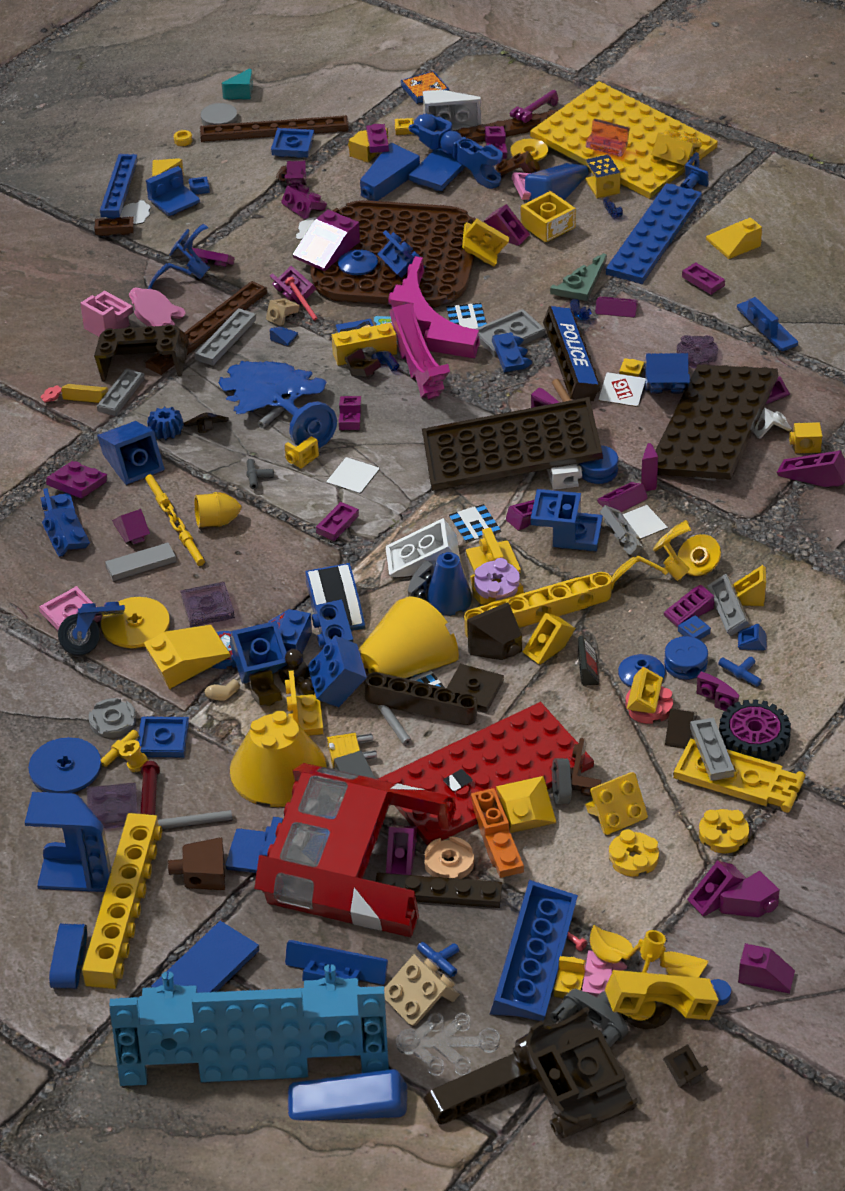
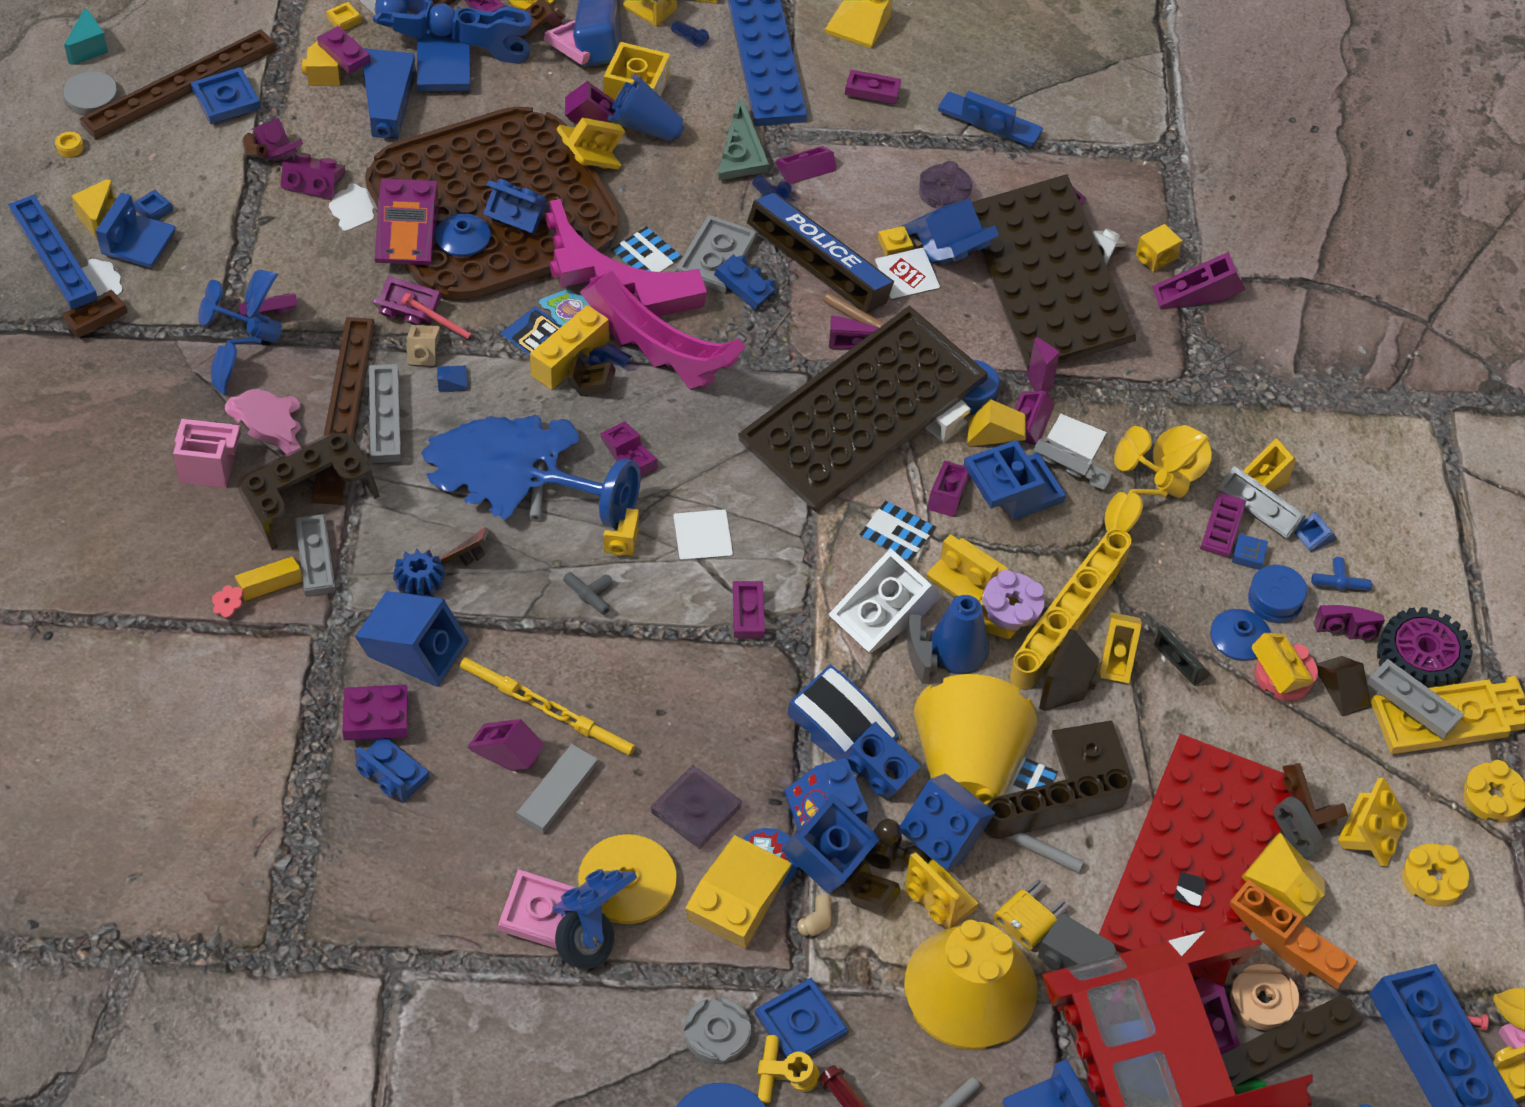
camera: 40 degrees left, 10 degrees up
blue bracket [42,508,90,556] -> none
yellow helmet [194,492,242,528] -> none
none -> blue cone [608,74,685,141]
none -> yellow slope [968,399,1026,447]

